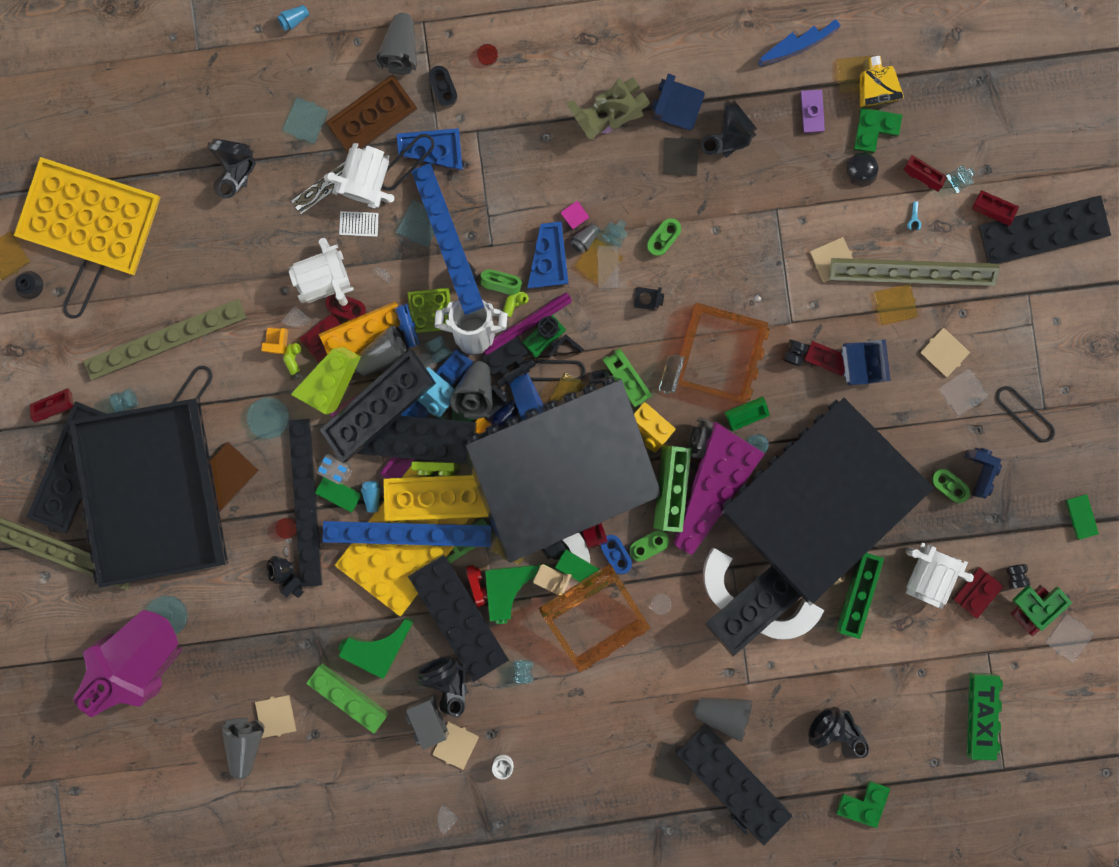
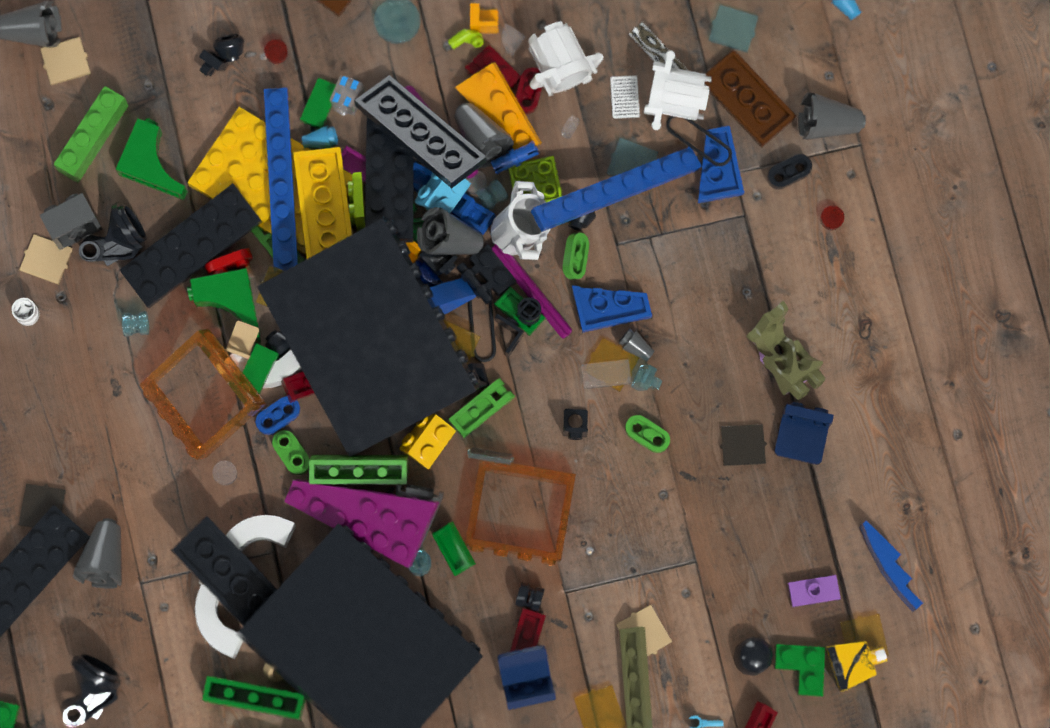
camera: 80 degrees right, 10 degrees down
black plate [288,419,323,587] -> none
lime wedge [291,347,361,414] -> none
lime arm [502,292,529,317] -> none
dark pink tile [561,200,590,230] -> none
black piece [700,100,757,158] -> none

